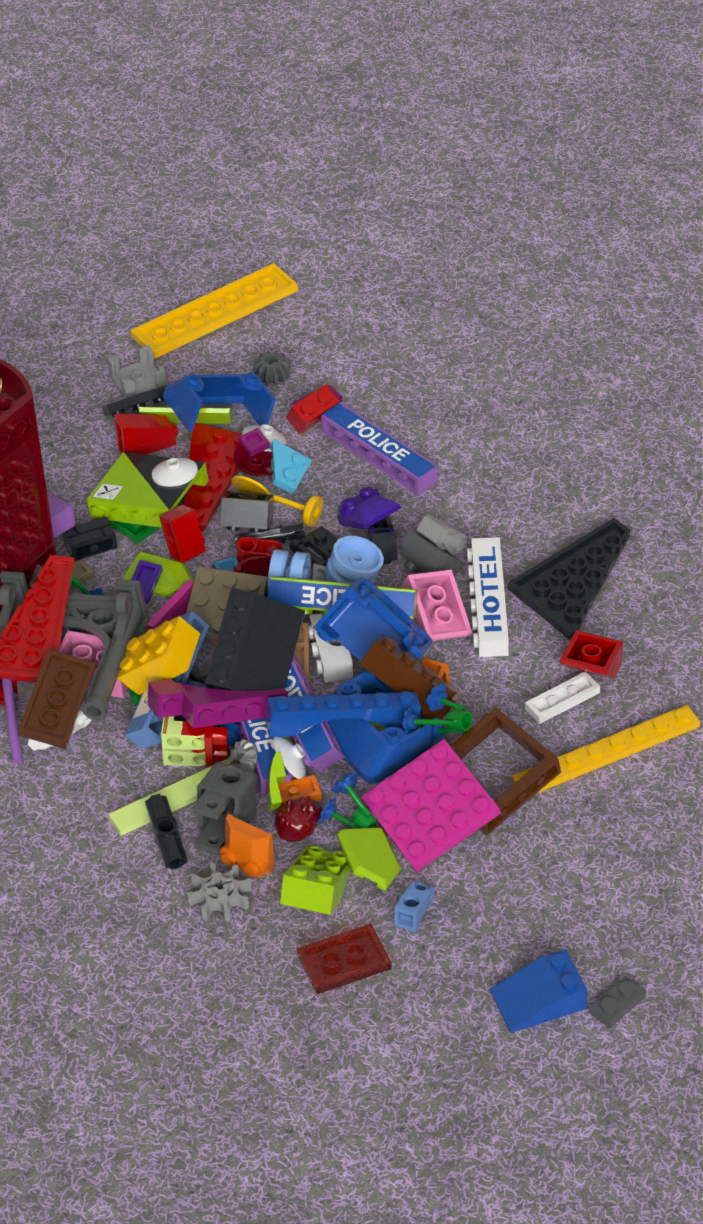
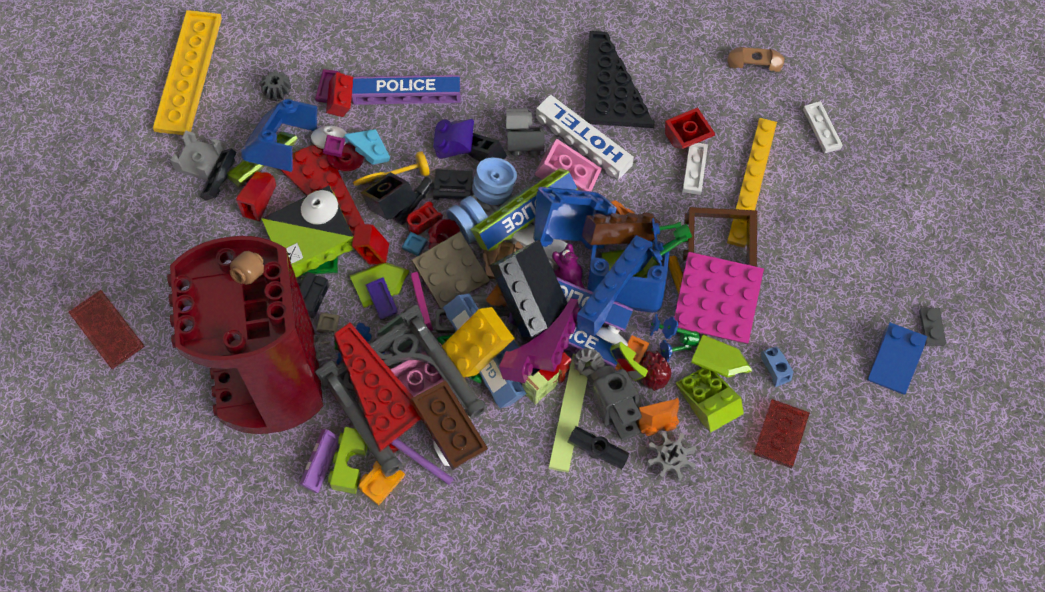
camera: 50 degrees left, 20 degrees up
none -> magenta animal [552,244,585,288]

